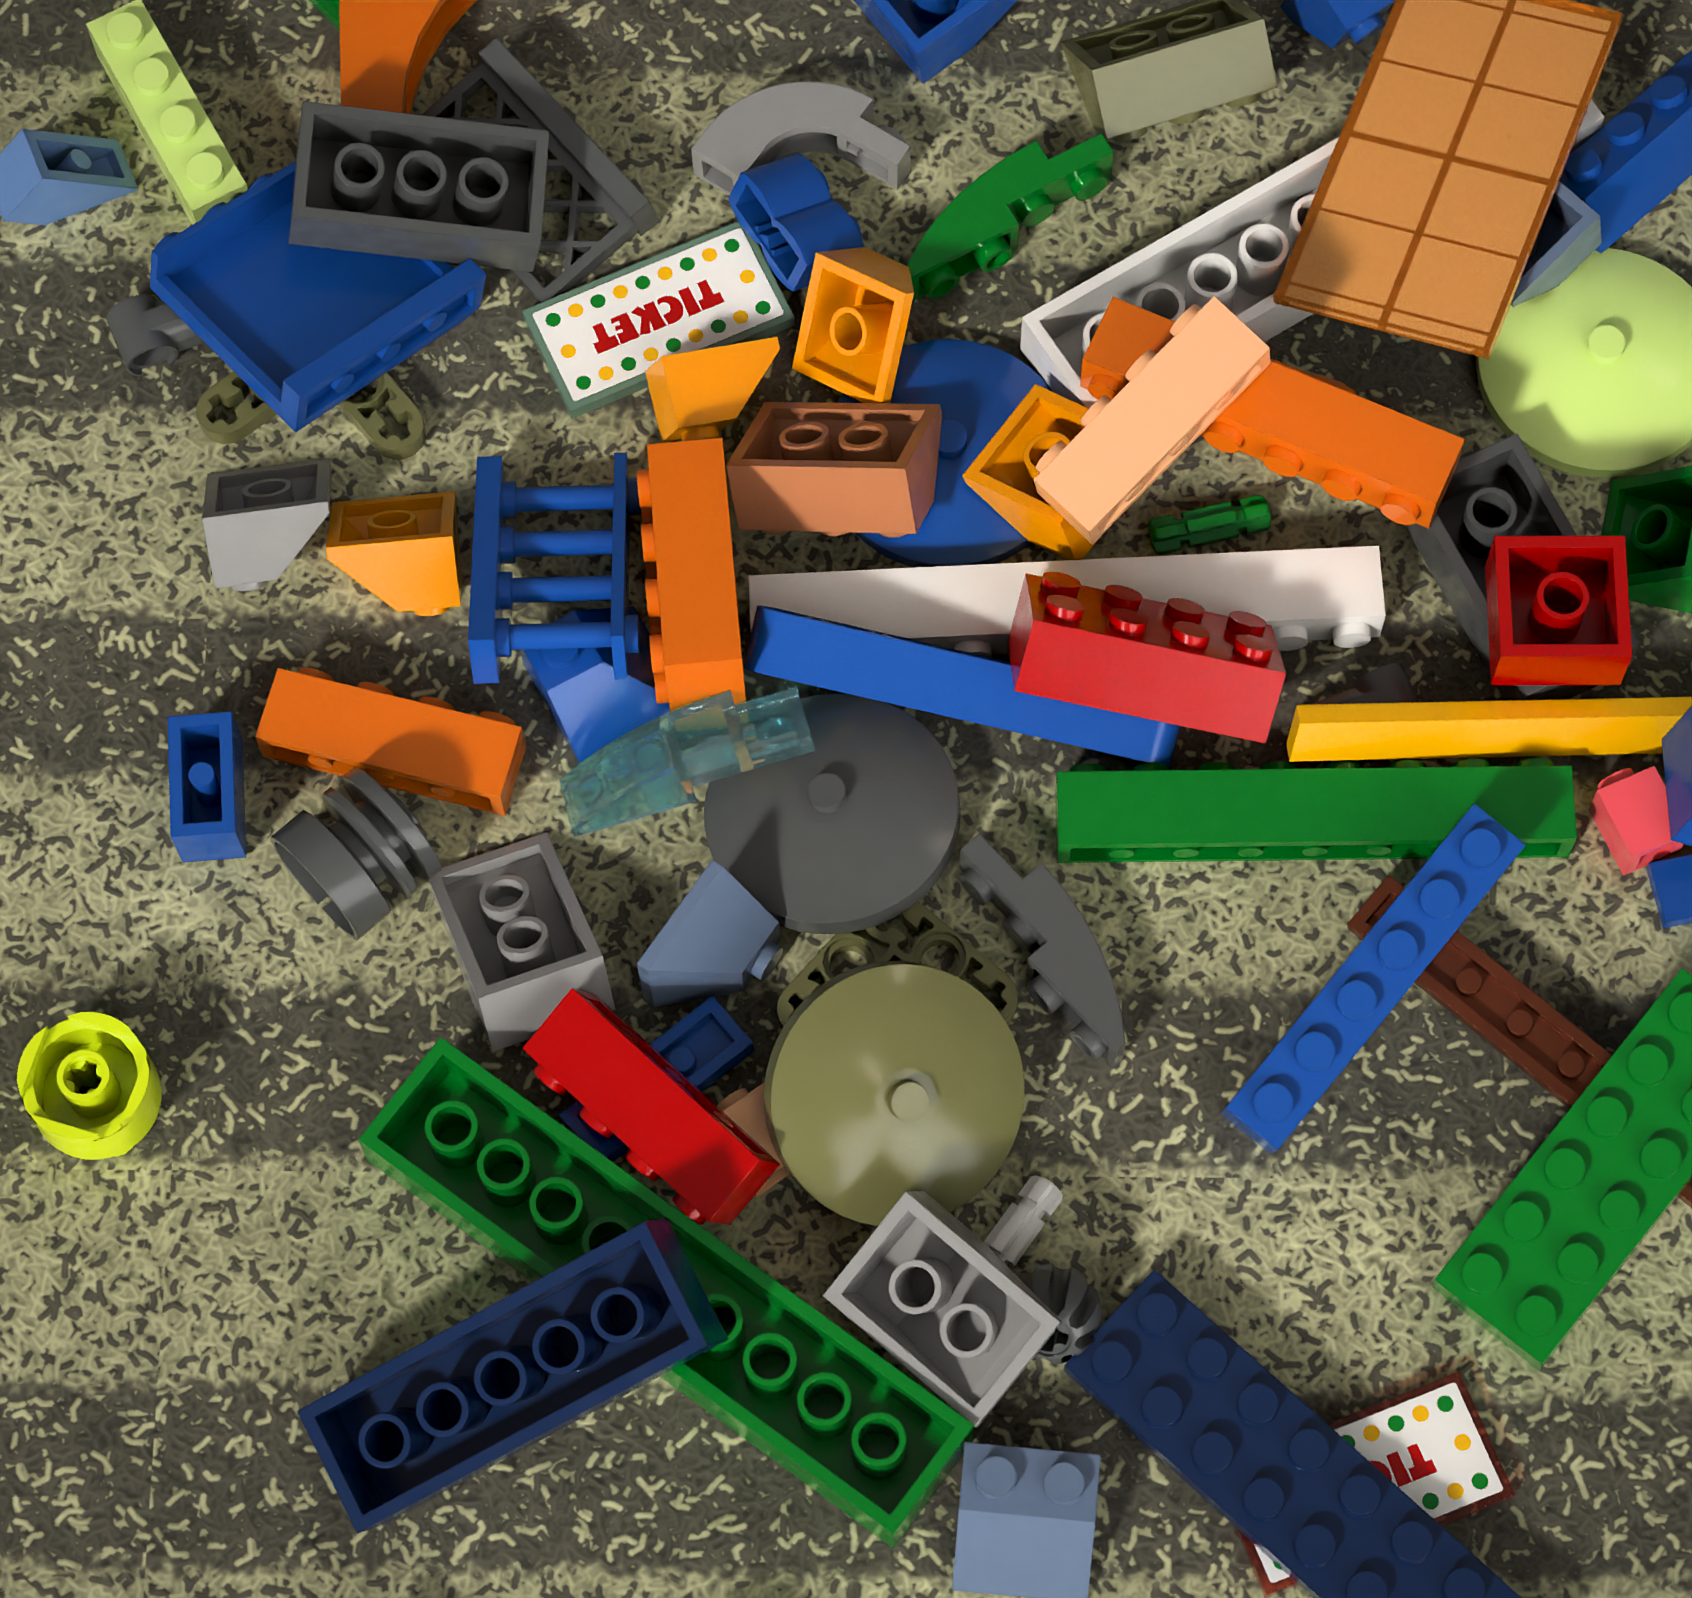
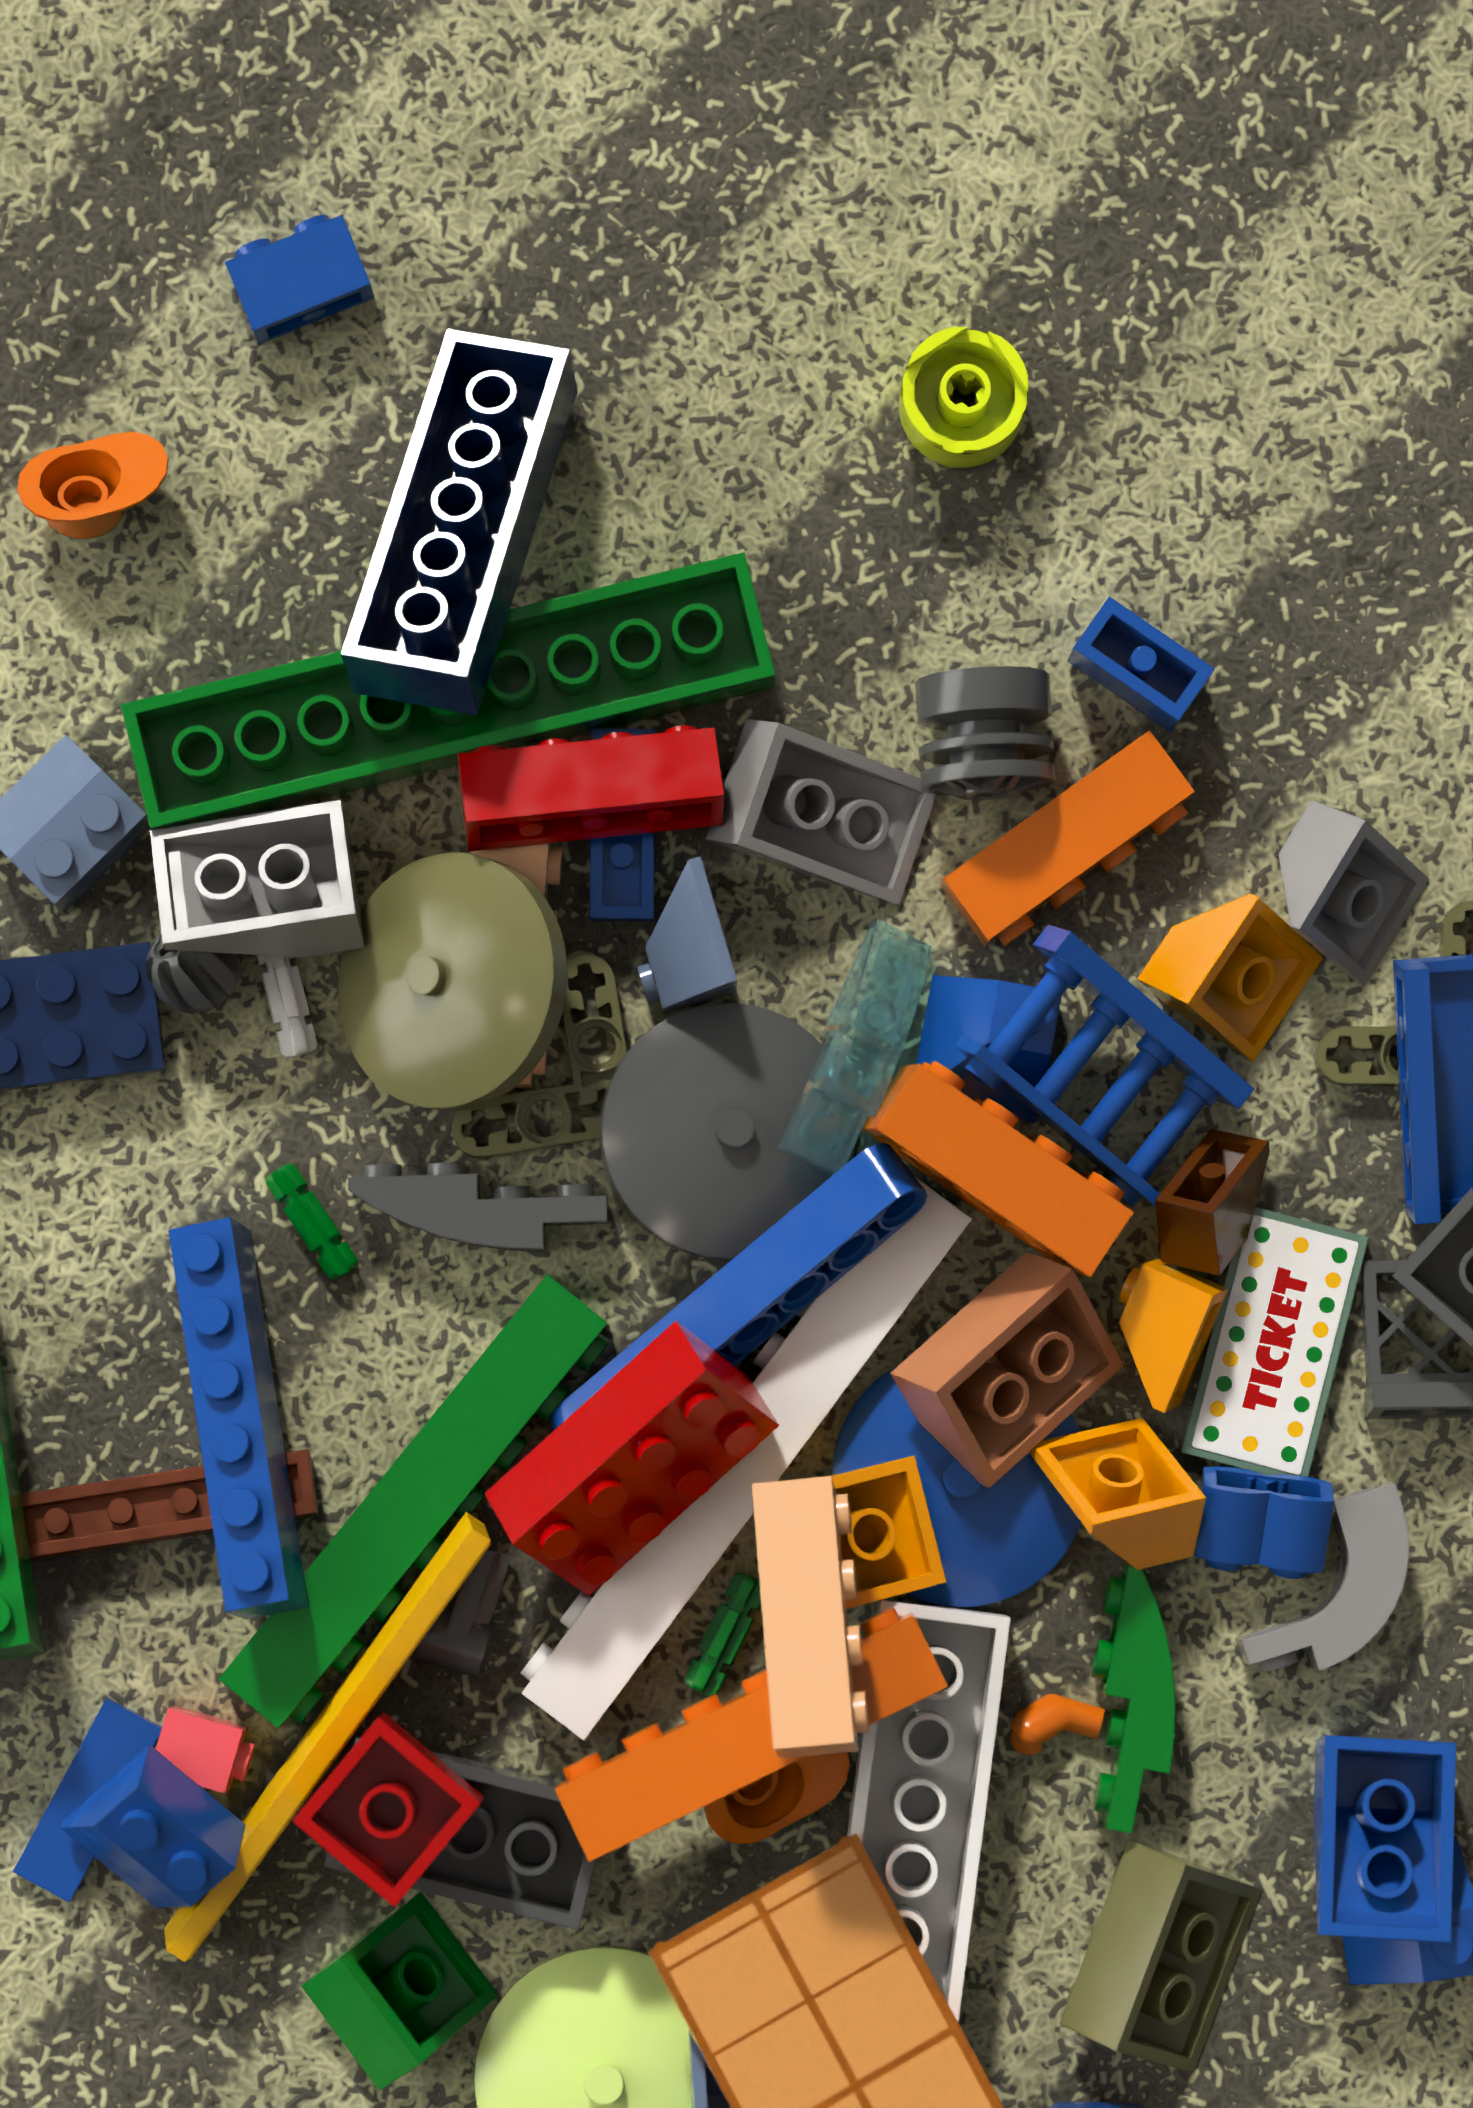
camera: 125 degrees right, 15 degrees up
none -> green axle [266,1163,358,1281]
none -> orange arm [1009,1694,1105,1755]
none -> reddish brown slope [1155,1129,1270,1276]

